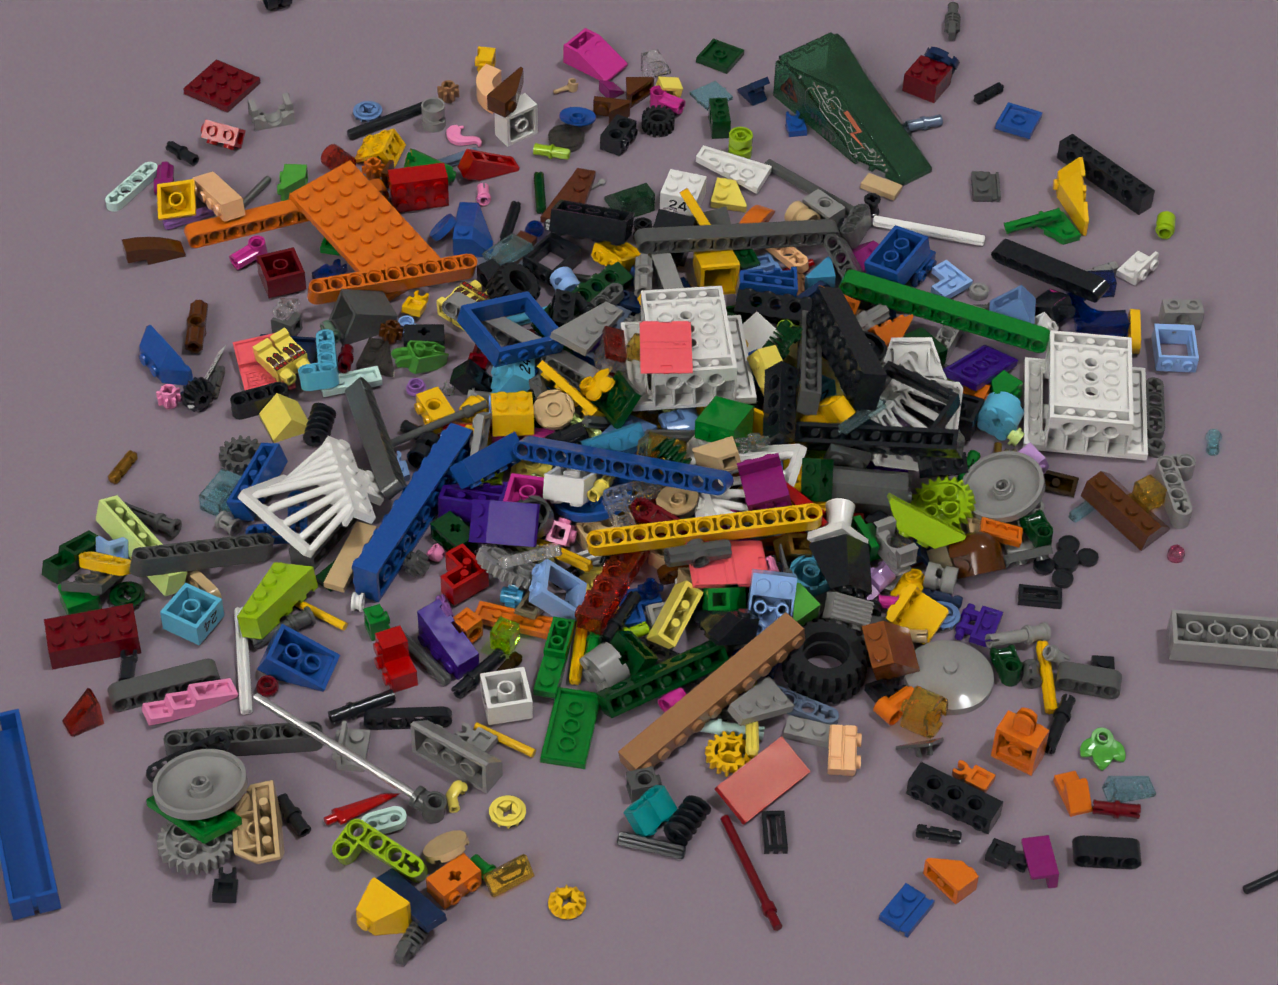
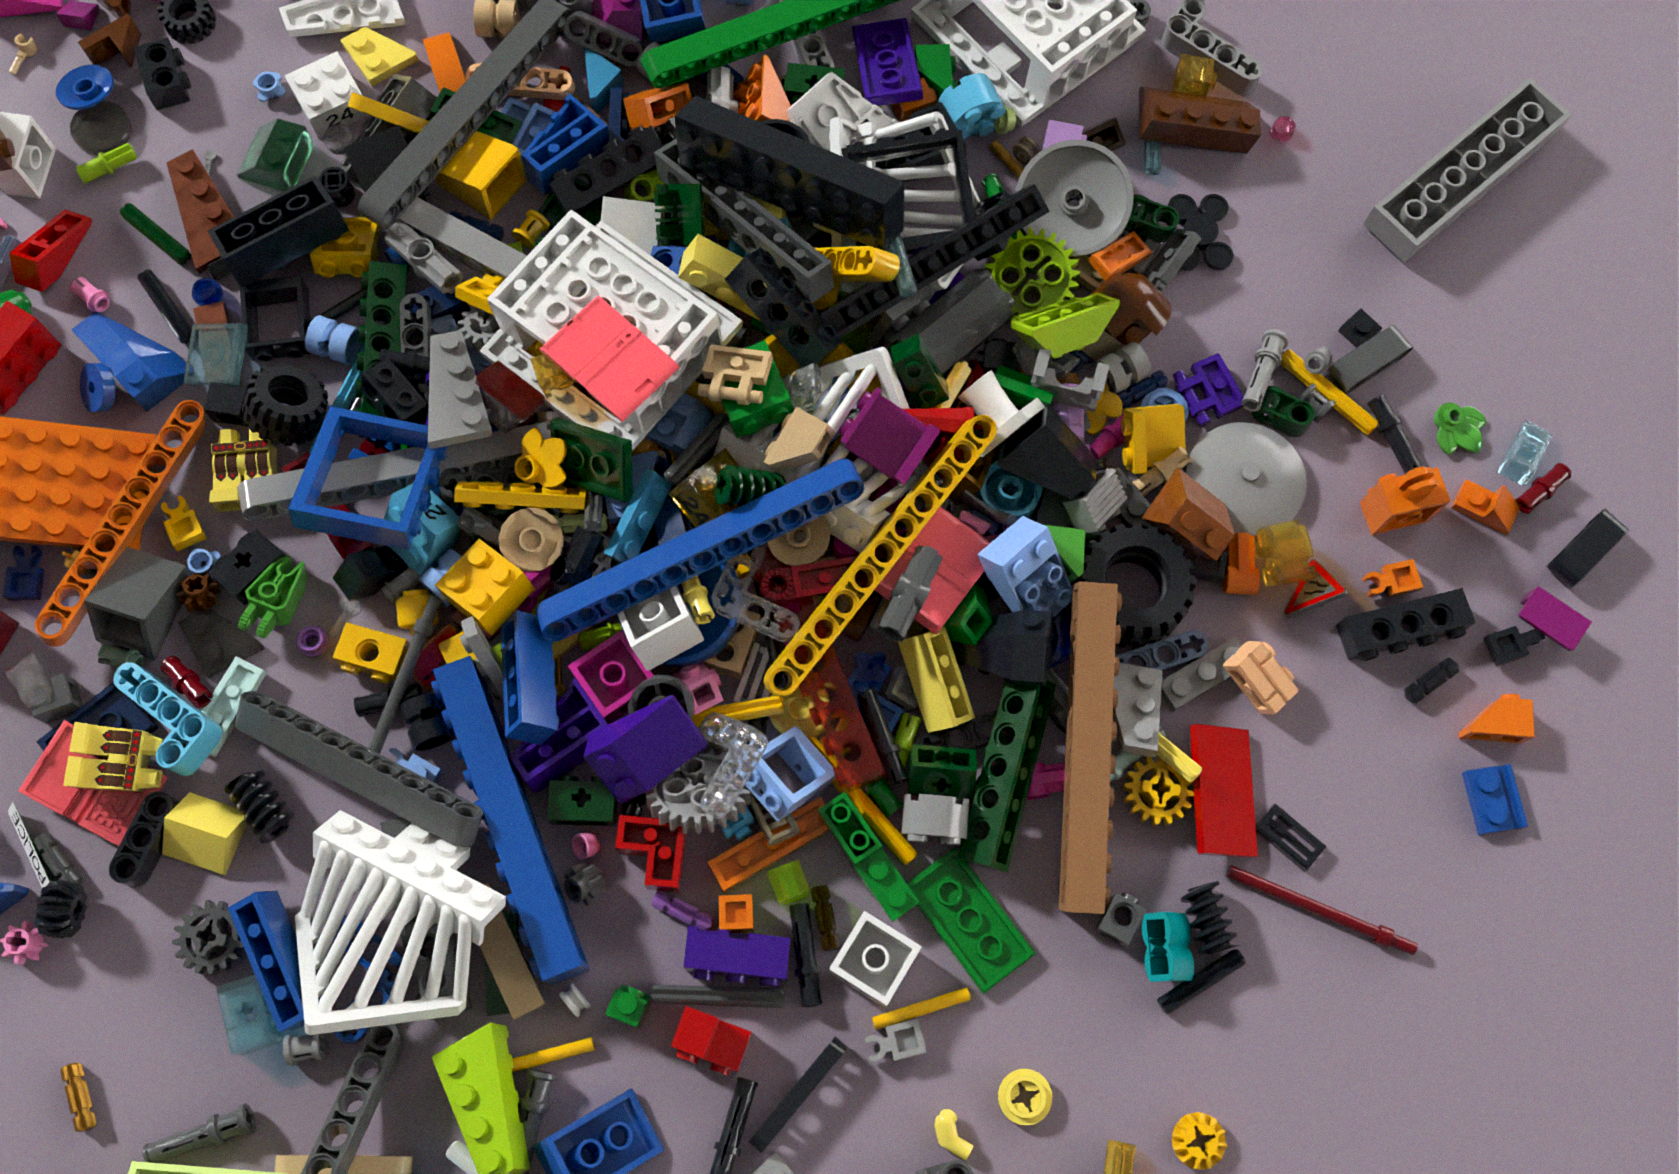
camera: 50 degrees left, 25 degrees up
light grey slope [410,720,503,794] -> none
black tile [1018,584,1062,609] -> none
none -> light blue plate [253,71,286,102]
none -> tan plate [698,344,773,405]

